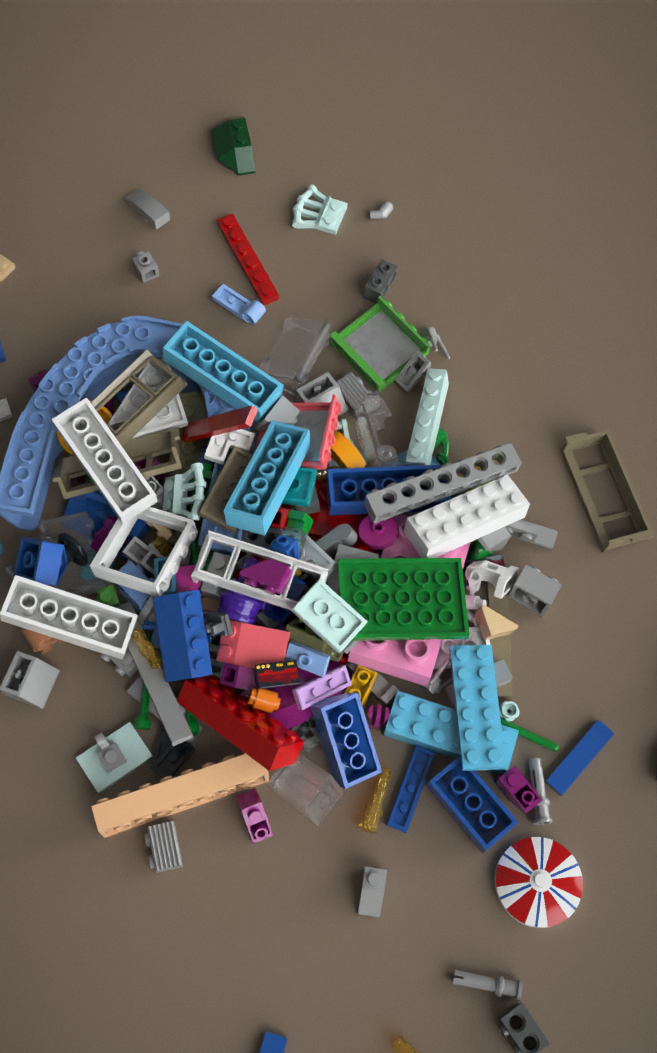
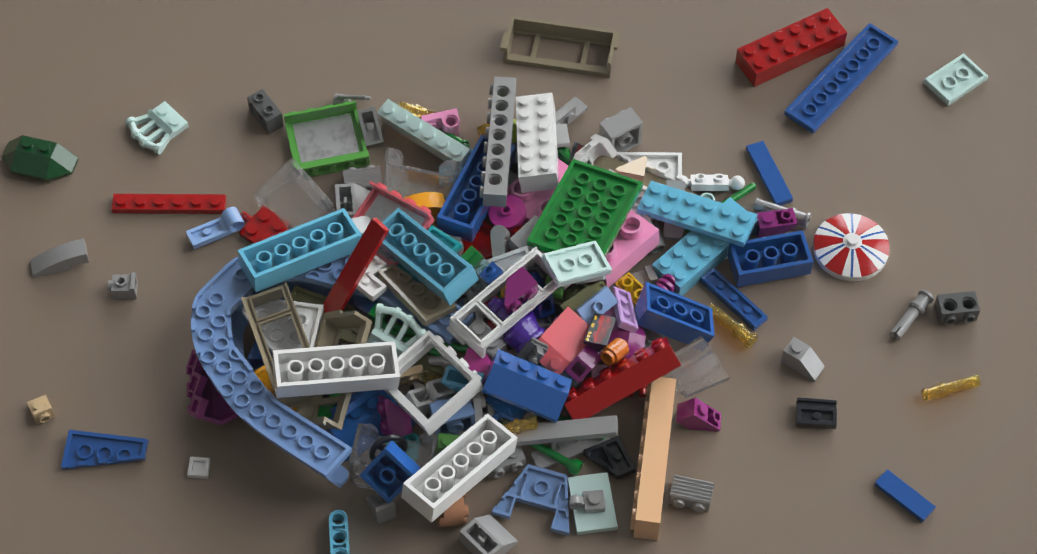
camera: 60 degrees left, 10 degrees down
light grey arm [369,201,393,219] -> none
none -> red plate [239,205,293,244]
none -> clear yellow pin [399,101,436,119]
none -> bright pink plate [421,108,460,136]
none -> medium blue wing [492,464,569,536]
none -> white wing [617,152,682,181]
none -> white plate [681,174,745,191]
none -> black plate [796,397,837,429]

